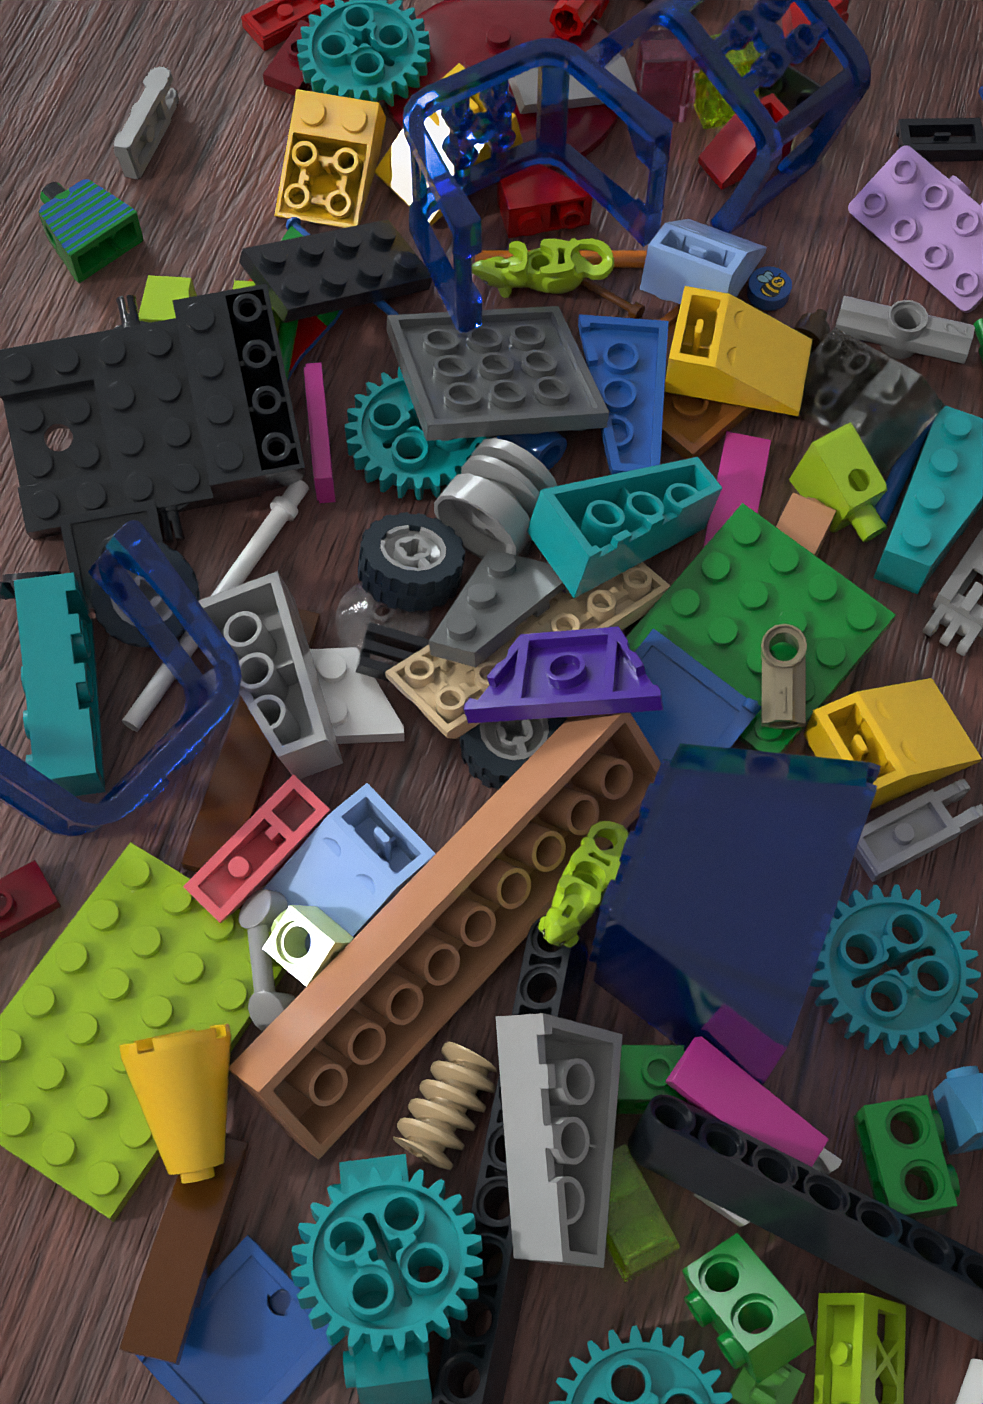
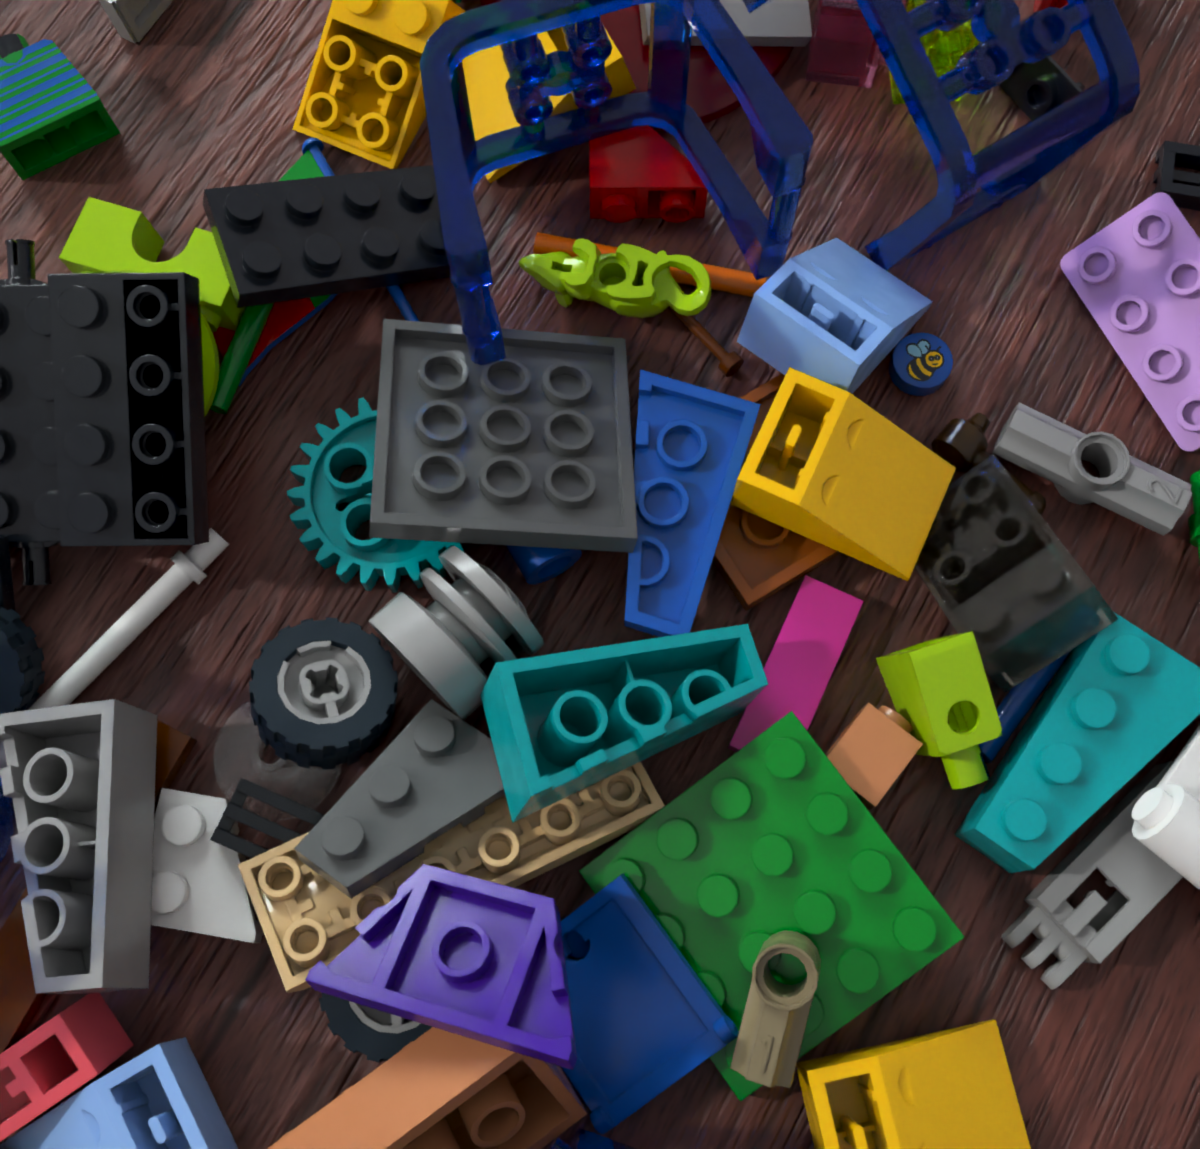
camera: 15 degrees right, 10 degrees up
dark pink tile [304,362,336,503] -> none
red slope [698,93,797,190] -> none

